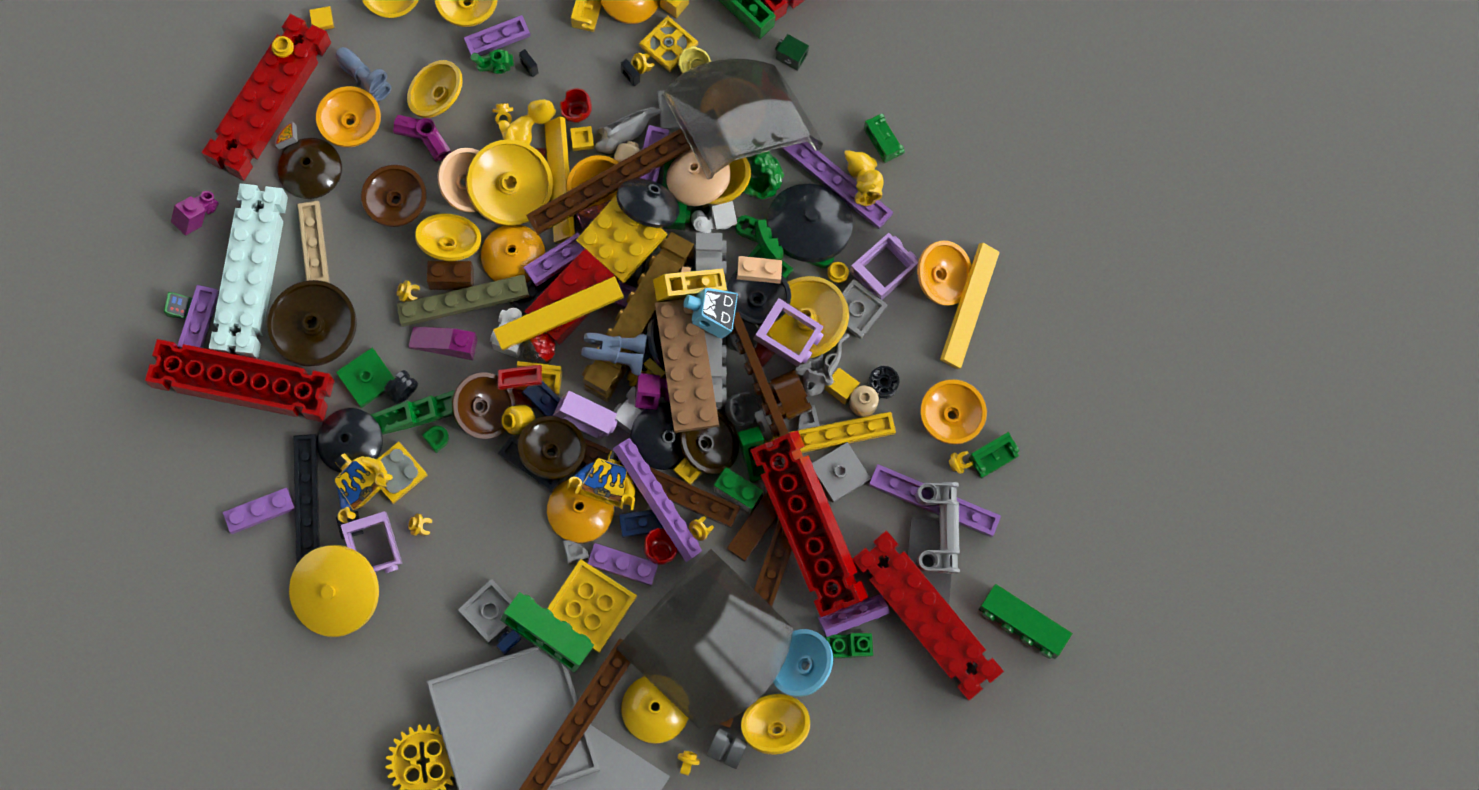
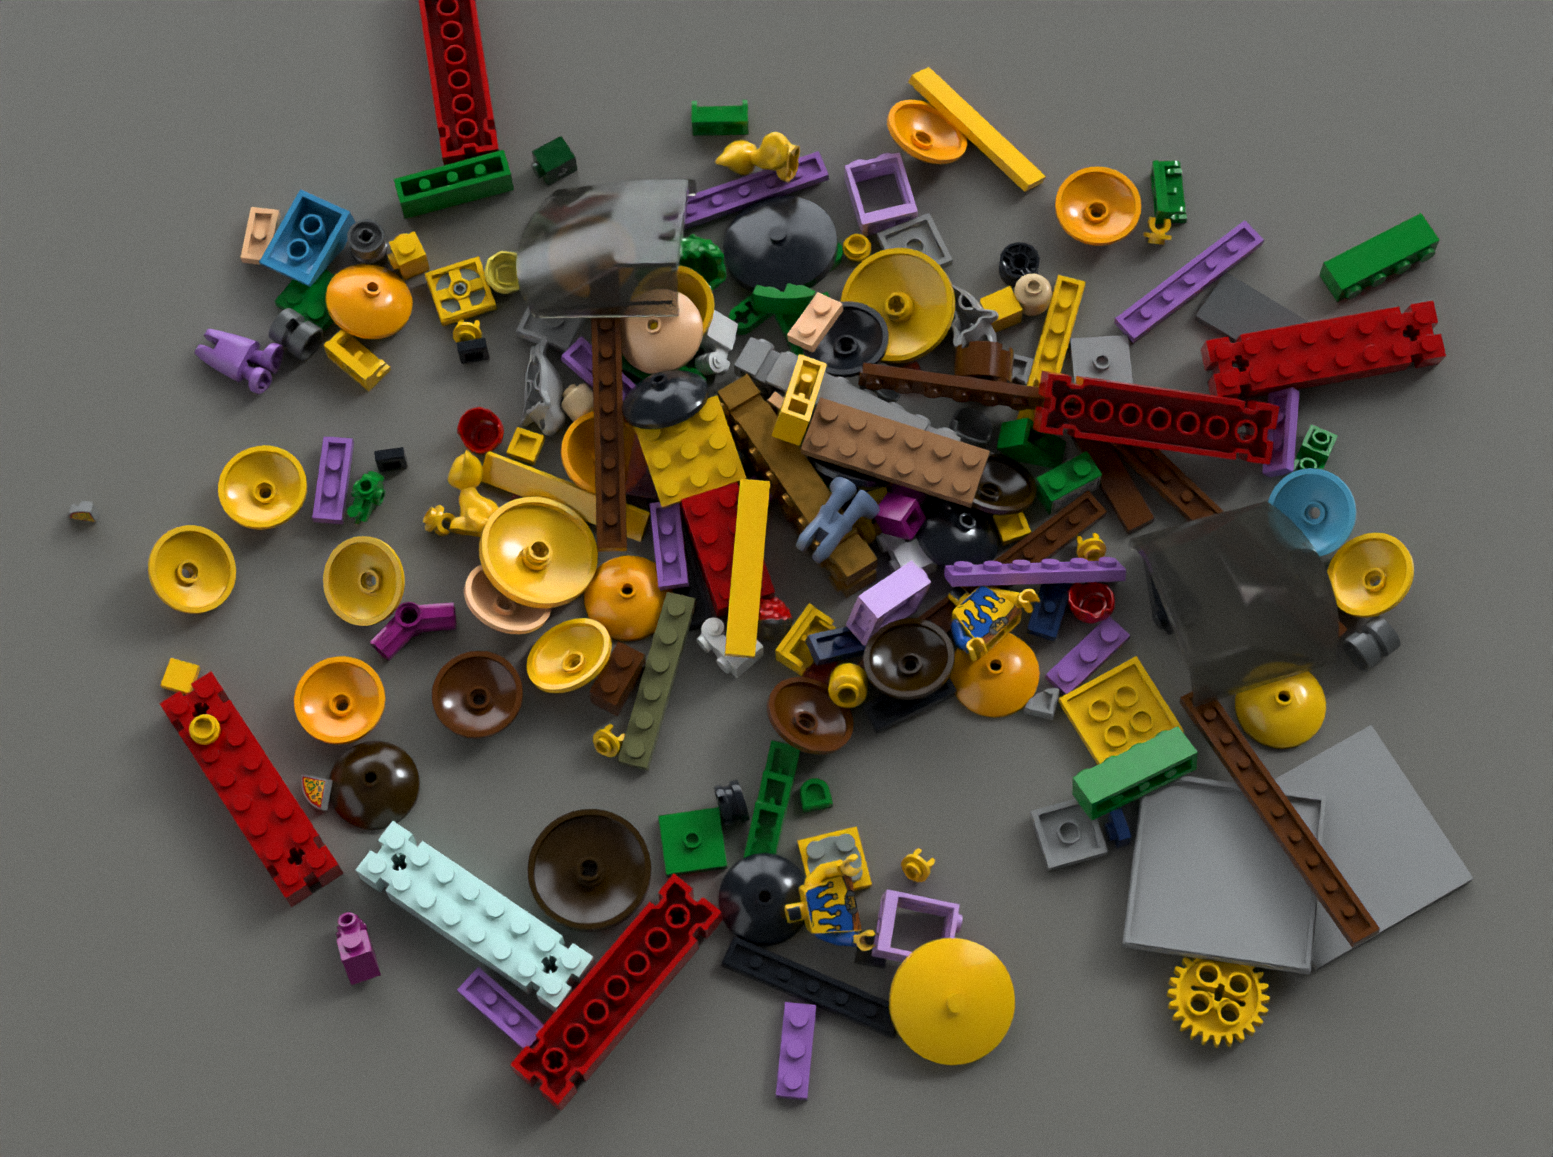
camera: 55 degrees left, 5 degrees down
slope [164,292,193,319] -> none
tan tile [297,201,330,283] -> none
sand blue piece [336,47,392,101] -> none
magenta slope [408,327,478,360] -> none
red tile [498,365,542,390] -> none
yellow plate [677,751,700,776] -> none
torso [683,288,738,339] -> none
lavender window [753,298,824,367] -> none
light grey tile [755,410,774,441] -> none
light grey piece [915,482,960,574] -> none

